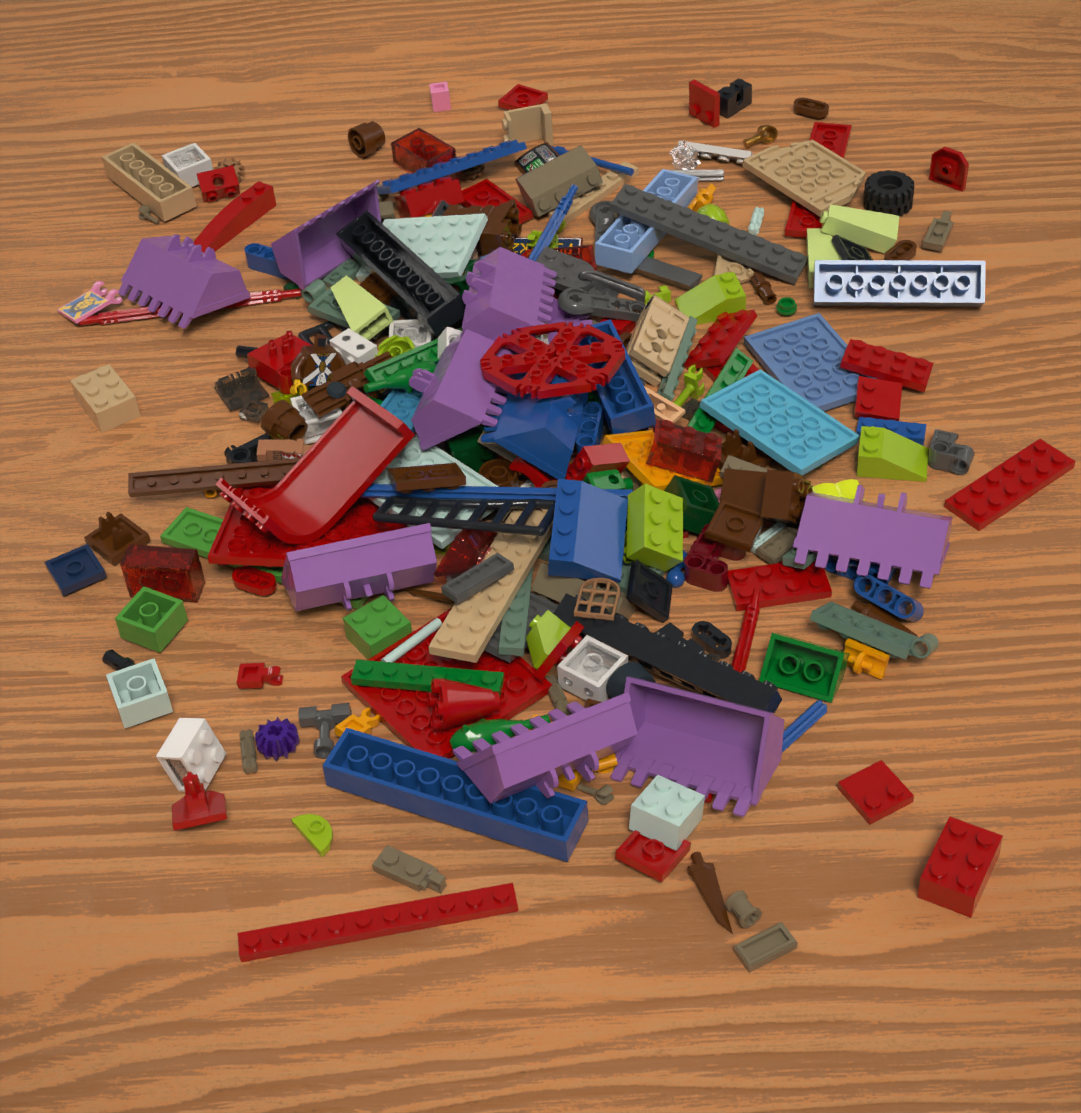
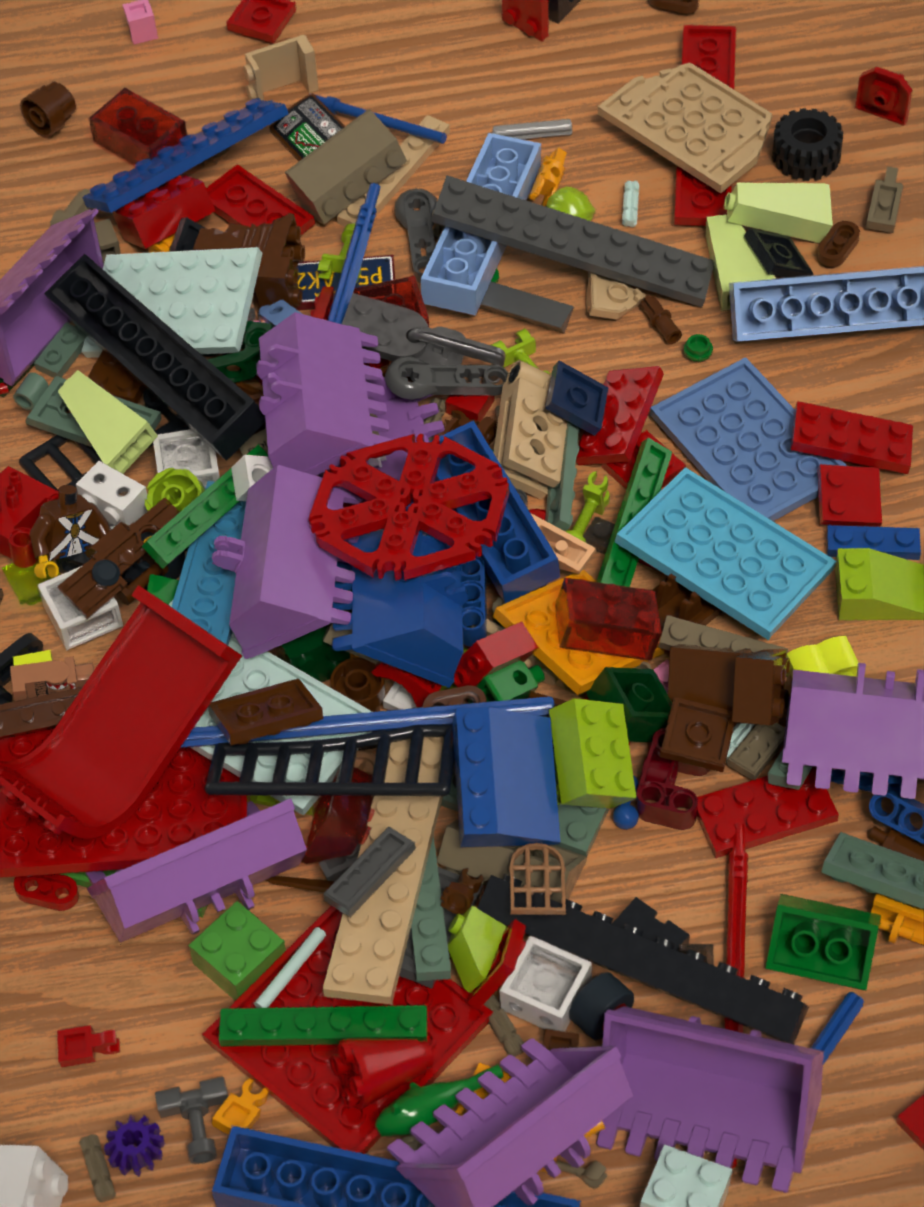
camera: 10 degrees left, 10 degrees up
reddish brown piece [261,400,308,441] -> none
green piece [364,357,437,393] -> none
black tile [626,560,673,623] -> none
clear brick [669,140,701,170] -> none
lime slope [675,272,746,325] -> none
white plate [677,140,754,164] -> none
black beam [692,621,732,659] -> none
pearl gold bar [743,125,778,149] -> none
none -> reddish brown piece [440,868,483,914]
none -> dark blue plate [545,360,608,436]

